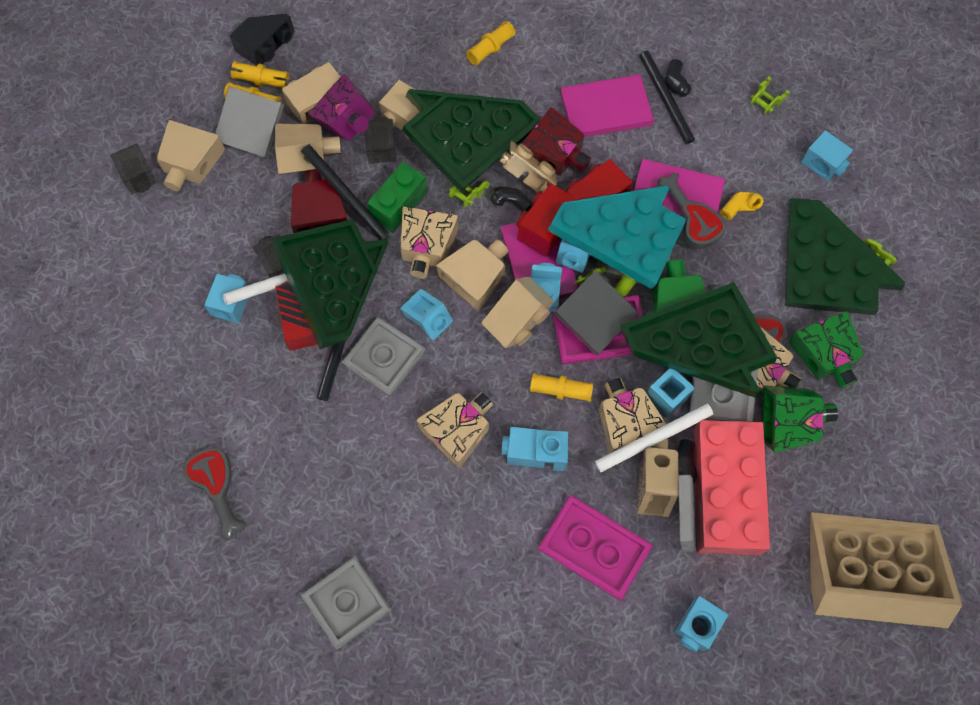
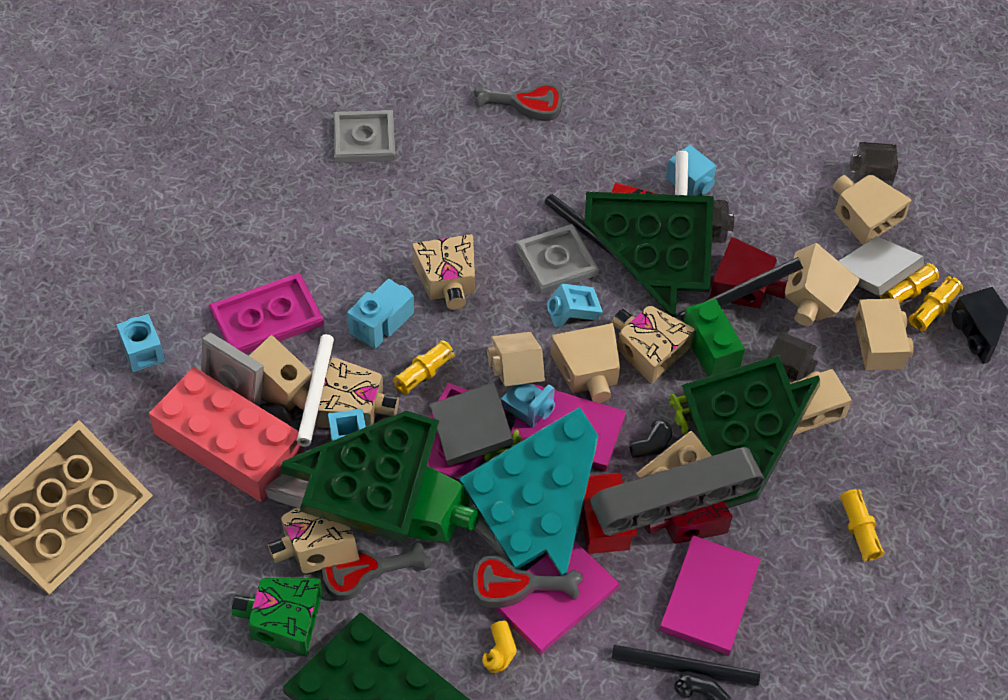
camera: 120 degrees right, 15 degrees down
magenta torso [308,74,375,141] -> none
red brick [516,183,579,256] -> none
green torso [762,385,838,452] -> none
none -> dark grey beam [590,447,765,535]

